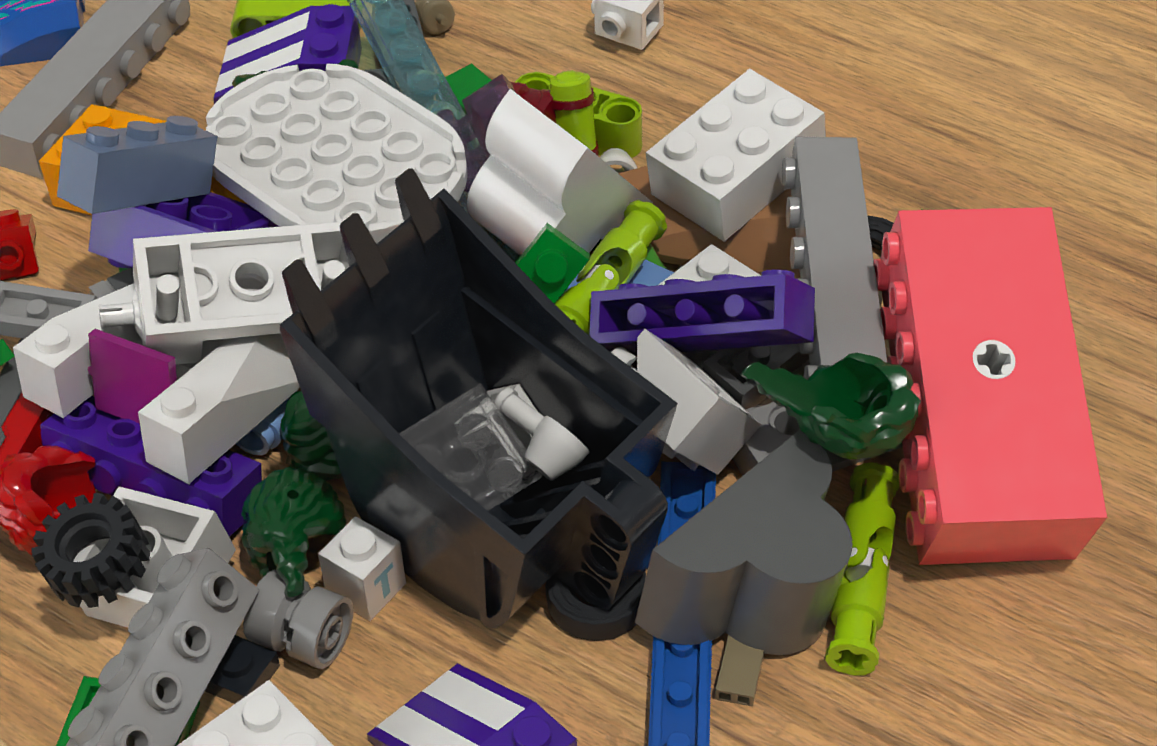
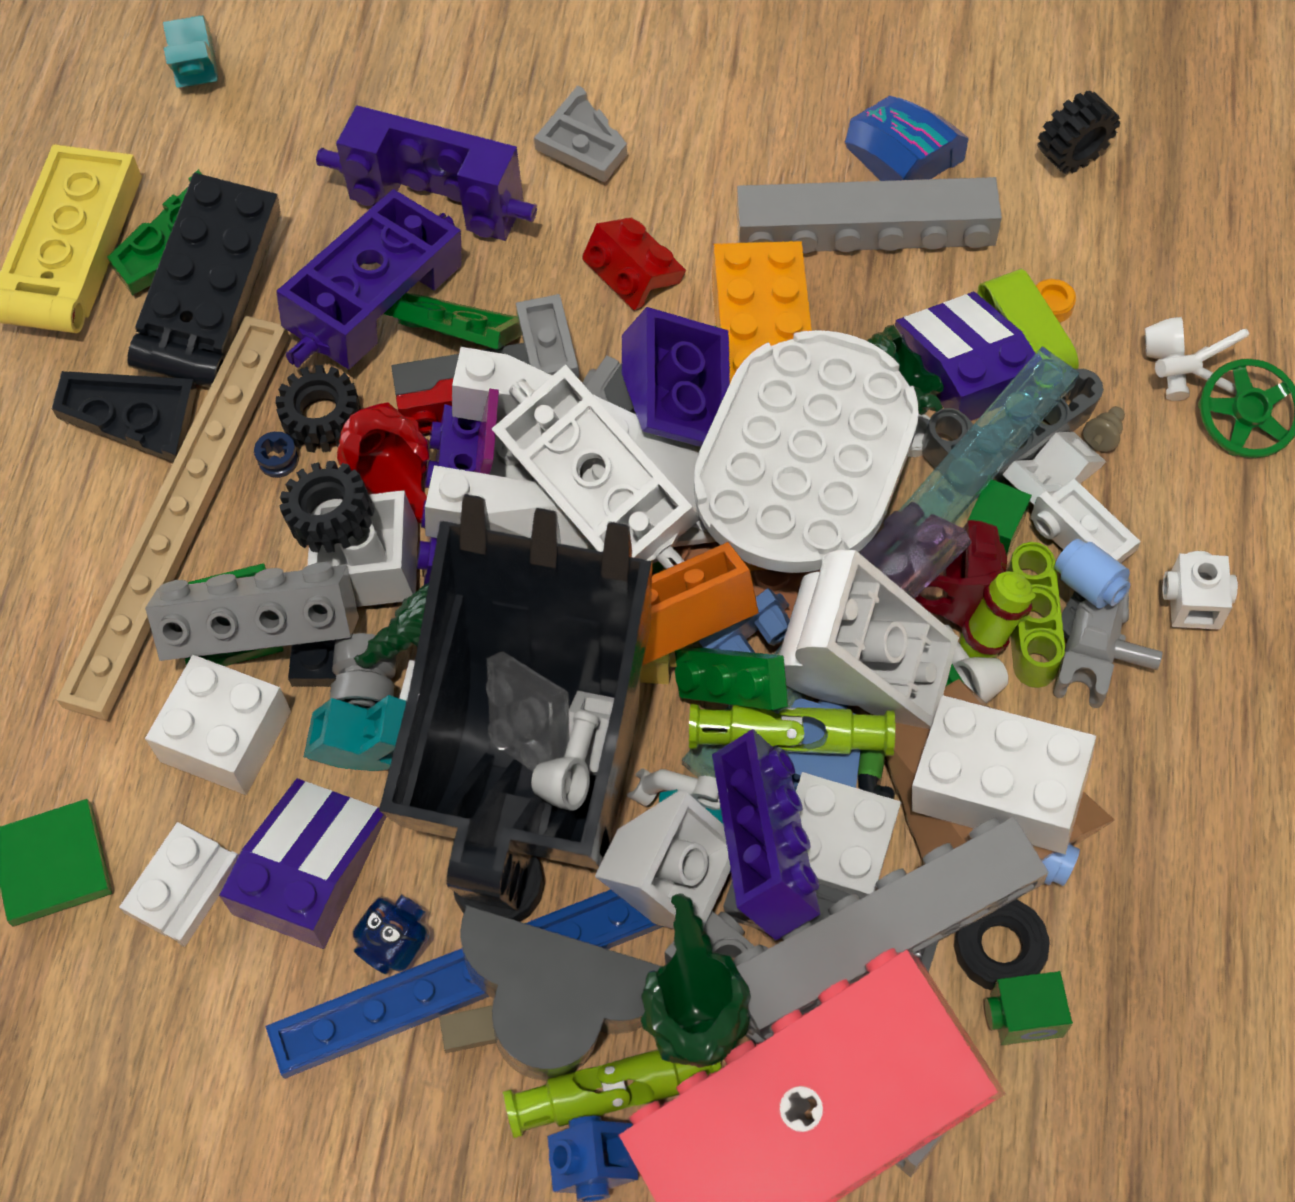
camera: 65 degrees right, 15 degrees up
sand blue brick [57,116,218,214] -> none
none -> teal brick [304,695,407,771]
none -> clear blue head [352,894,430,975]
none -> blue brick [547,1116,639,1202]
none -> white slope [1003,432,1106,505]
none -> white bracket [1031,479,1141,563]
none -> light grey piece [1053,578,1163,708]
none -> light blue brick [1055,539,1131,608]

